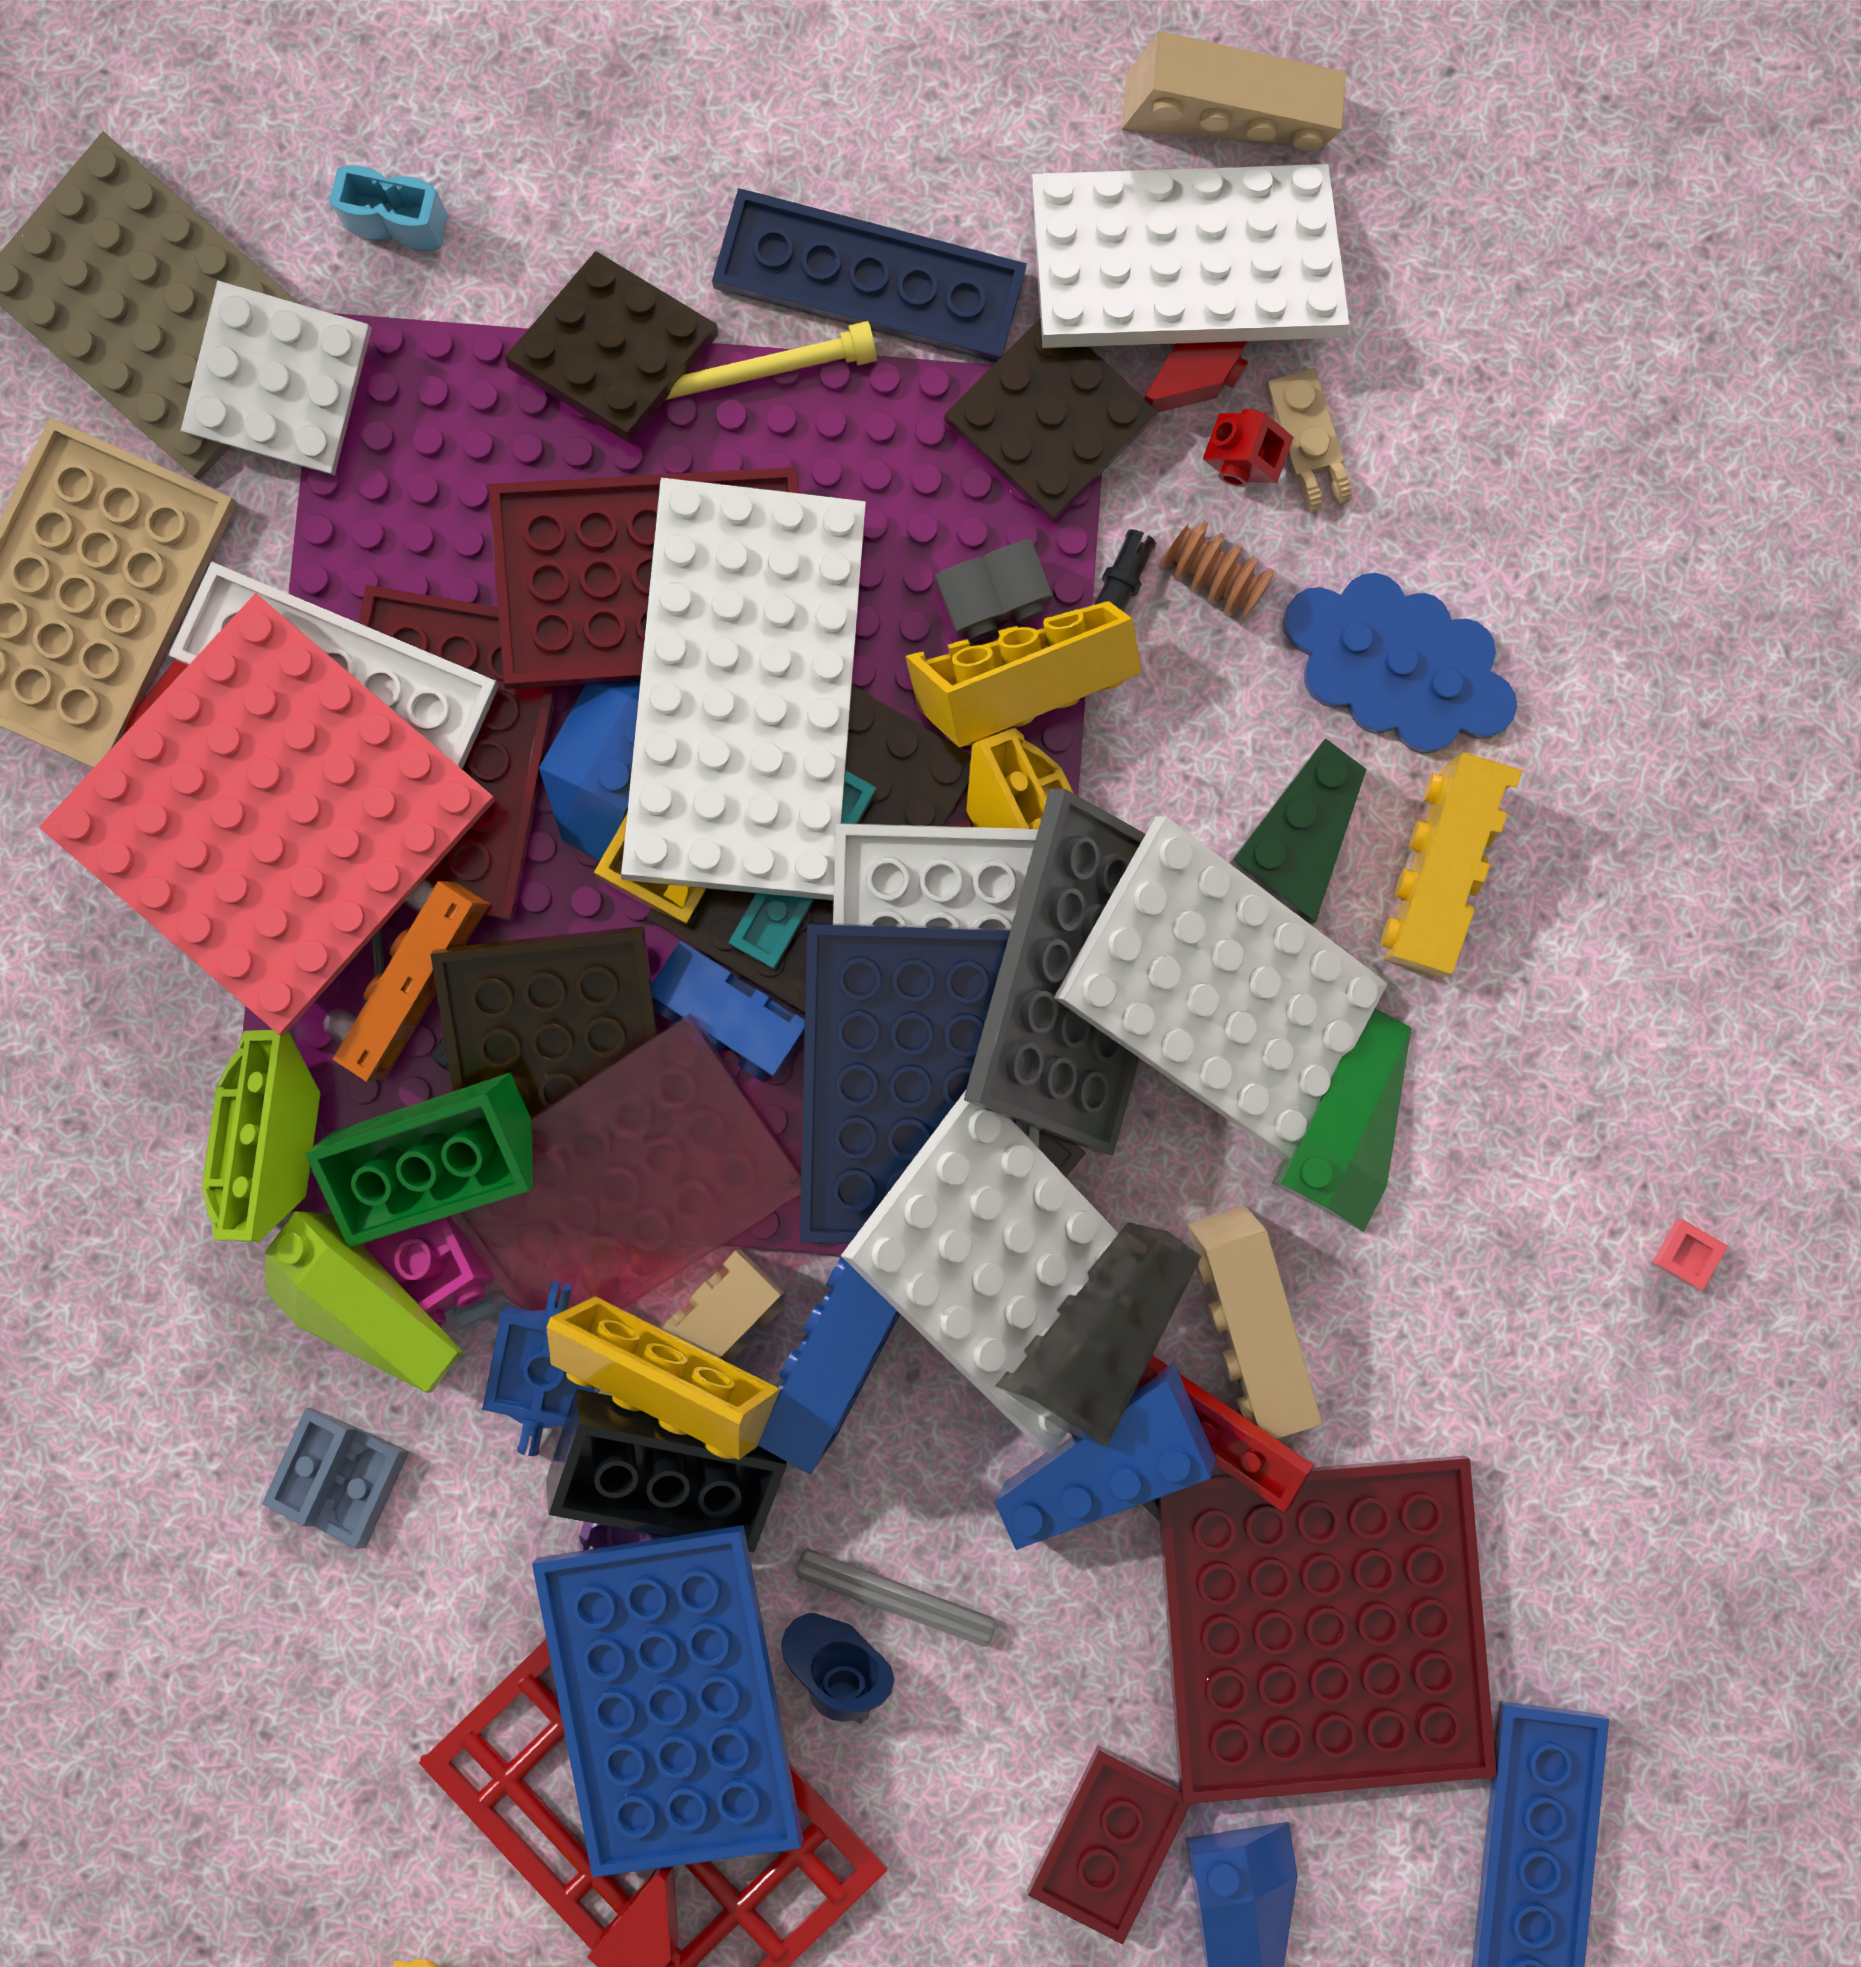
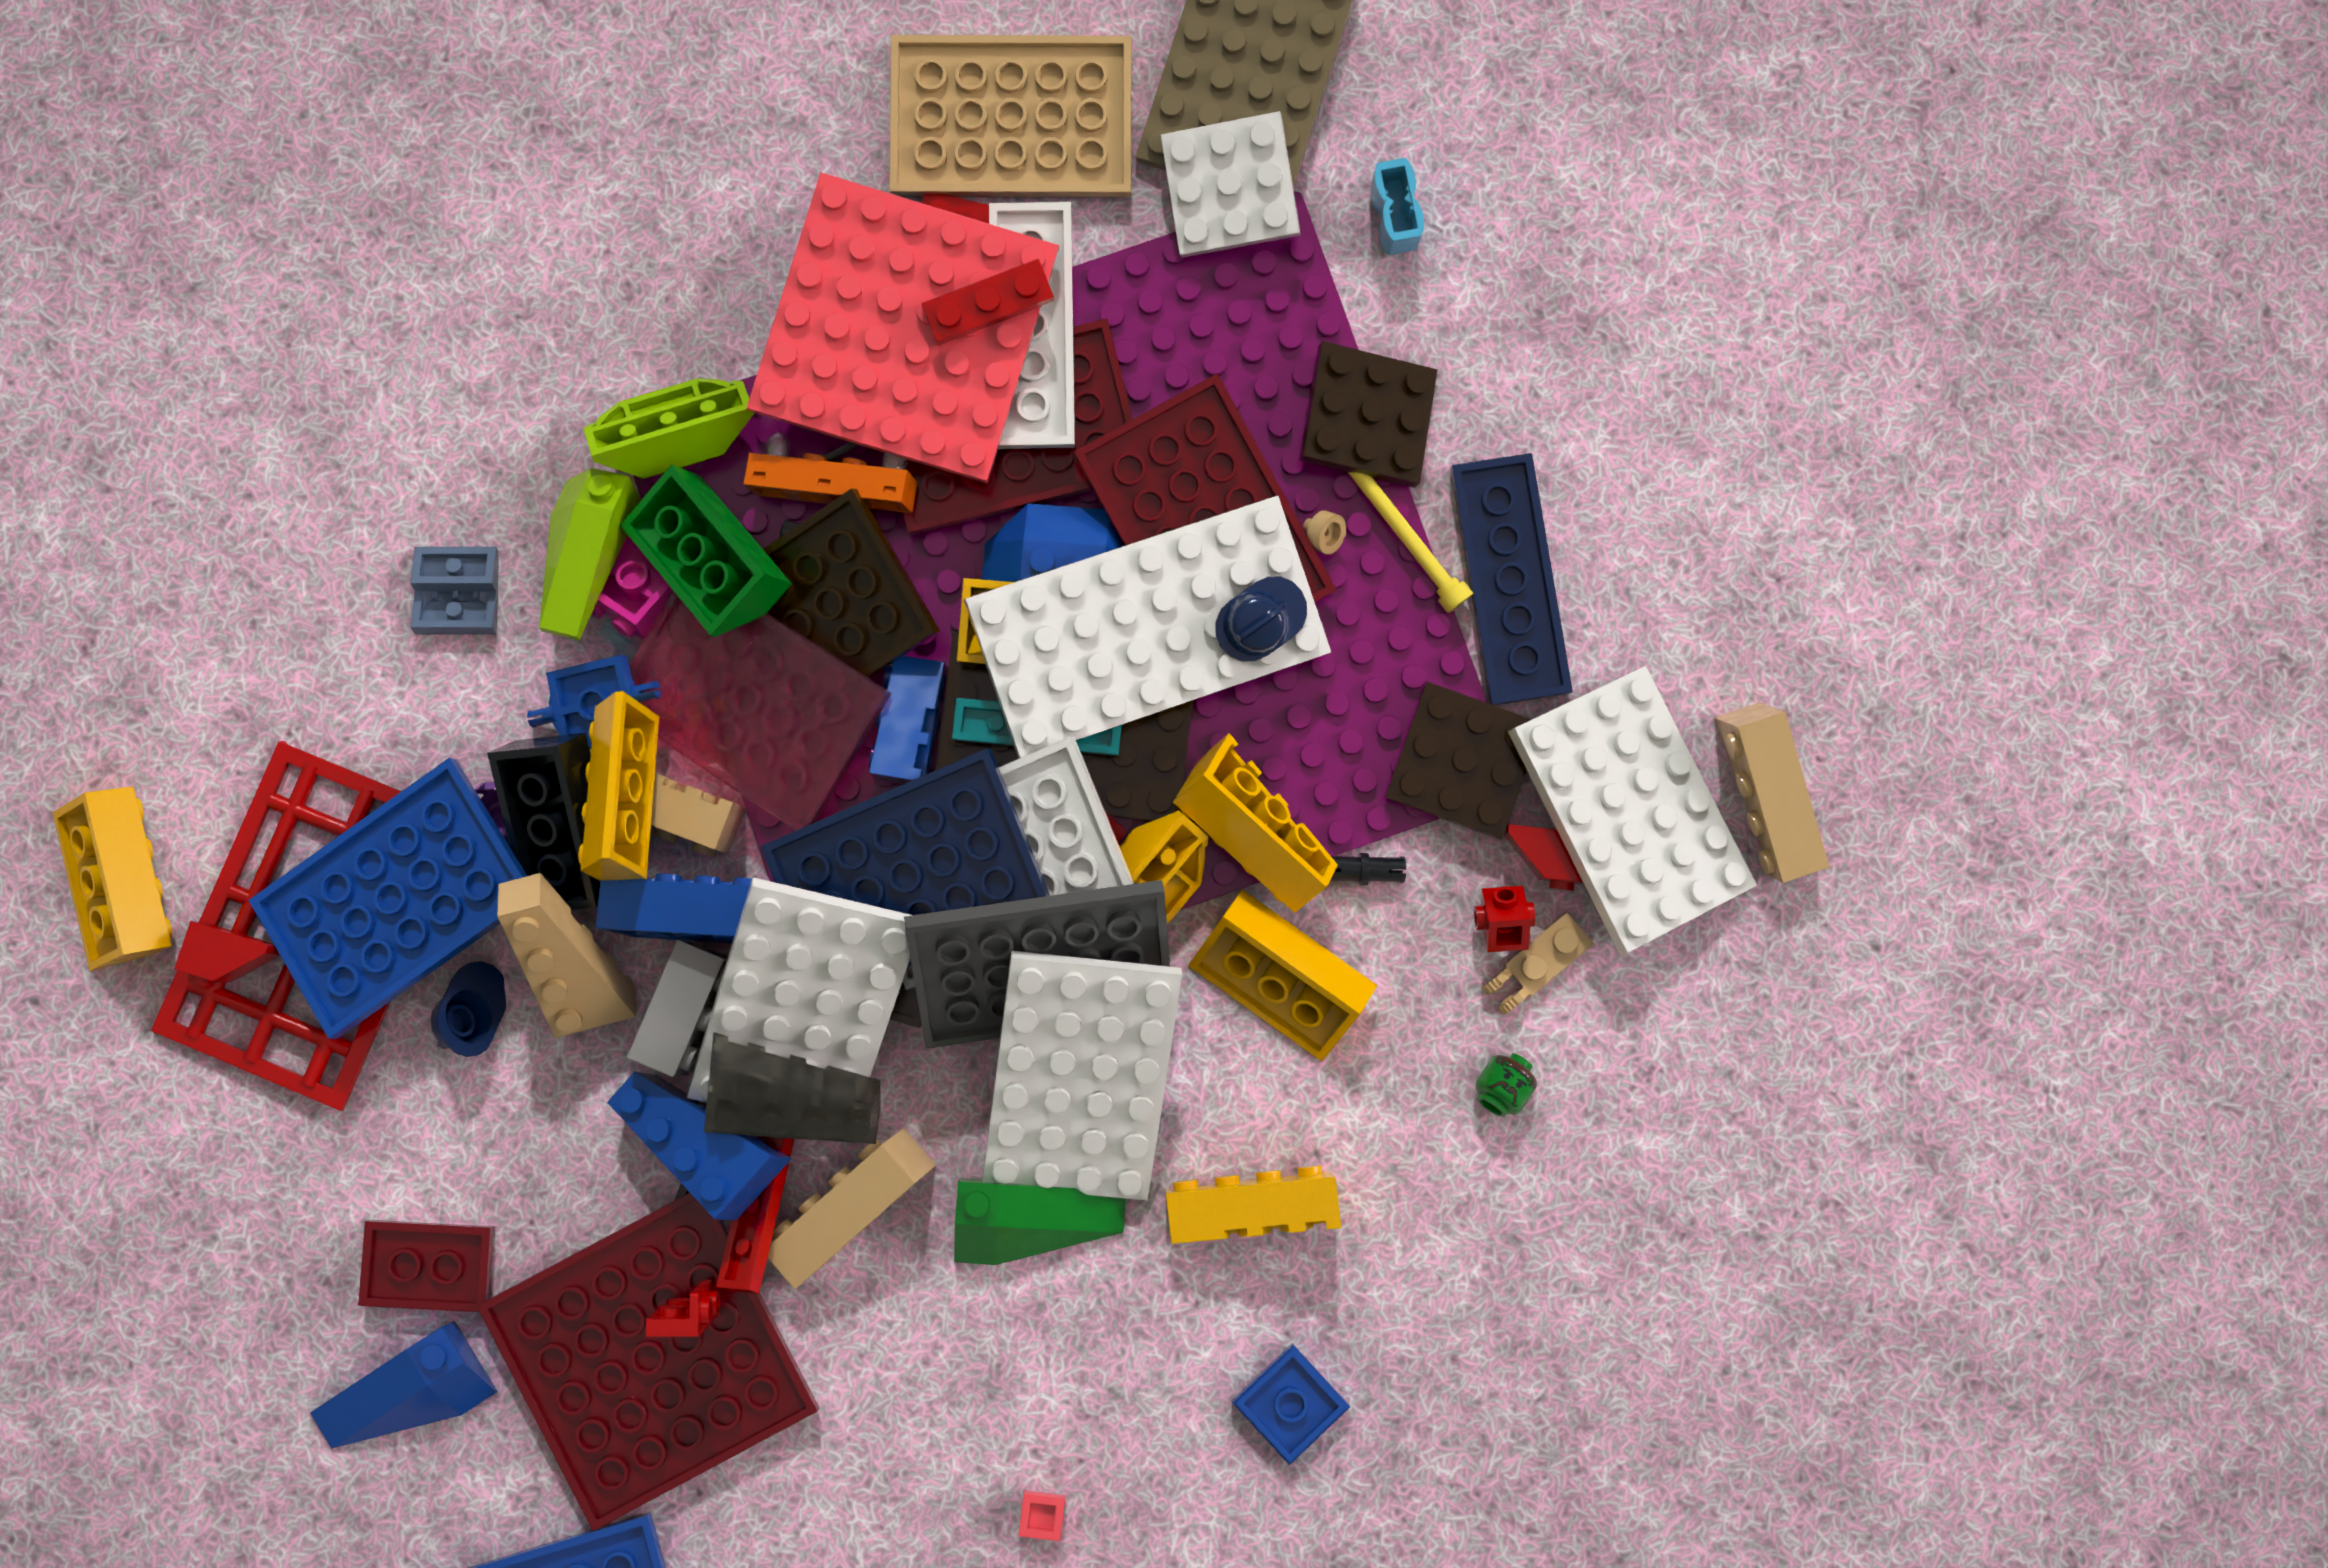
camera: 65 degrees right, 0 degrees up
light grey axle [796,1549,995,1646] -> none
dark grey brick [935,538,1053,642] -> none
nougat piece [1158,520,1274,625] -> none
dark green wedge [1229,738,1367,925] -> none
blue plate [1283,573,1517,754] -> none
none -> tan wedge [497,873,636,1038]
none -> light grey brick [627,940,728,1077]
none -> red bracket [646,1280,720,1337]
none -> red plate [921,258,1054,345]
none -> yellow slope [1188,889,1377,1061]
none -> dark blue piece [1215,576,1307,661]
none -> blue plate [1232,1343,1350,1465]
none -> tan tile [1303,510,1346,554]
none -> green head [1475,1053,1537,1117]

